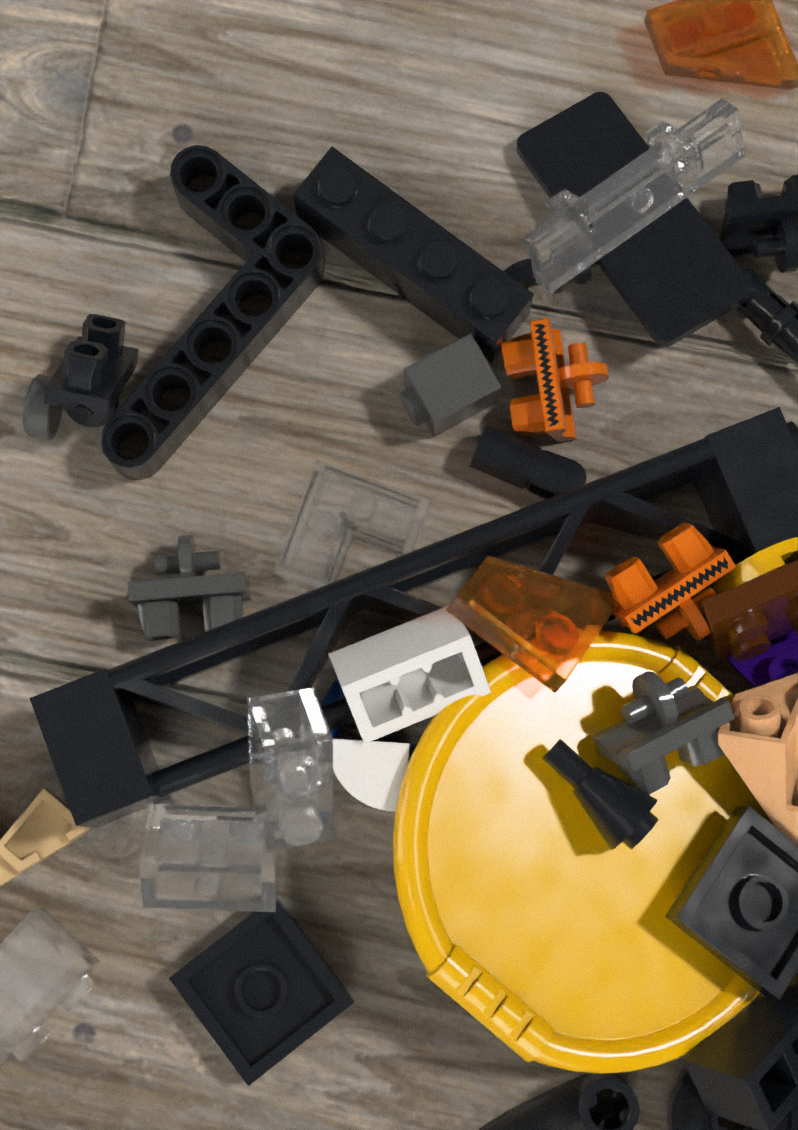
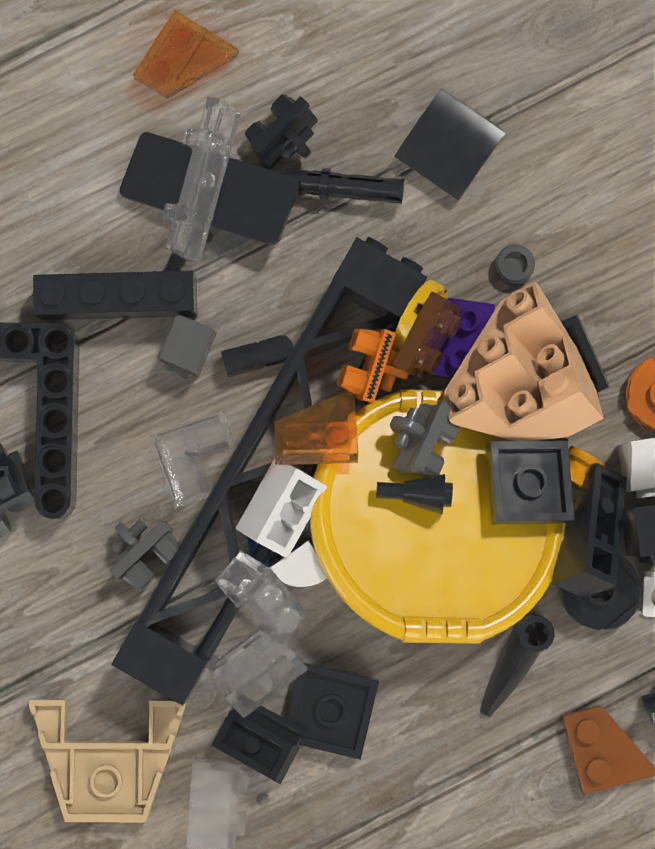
camera: 35 degrees left, 5 degrees up
orange hips [501,318,609,443] -> none
none -> black plate [211,694,308,784]

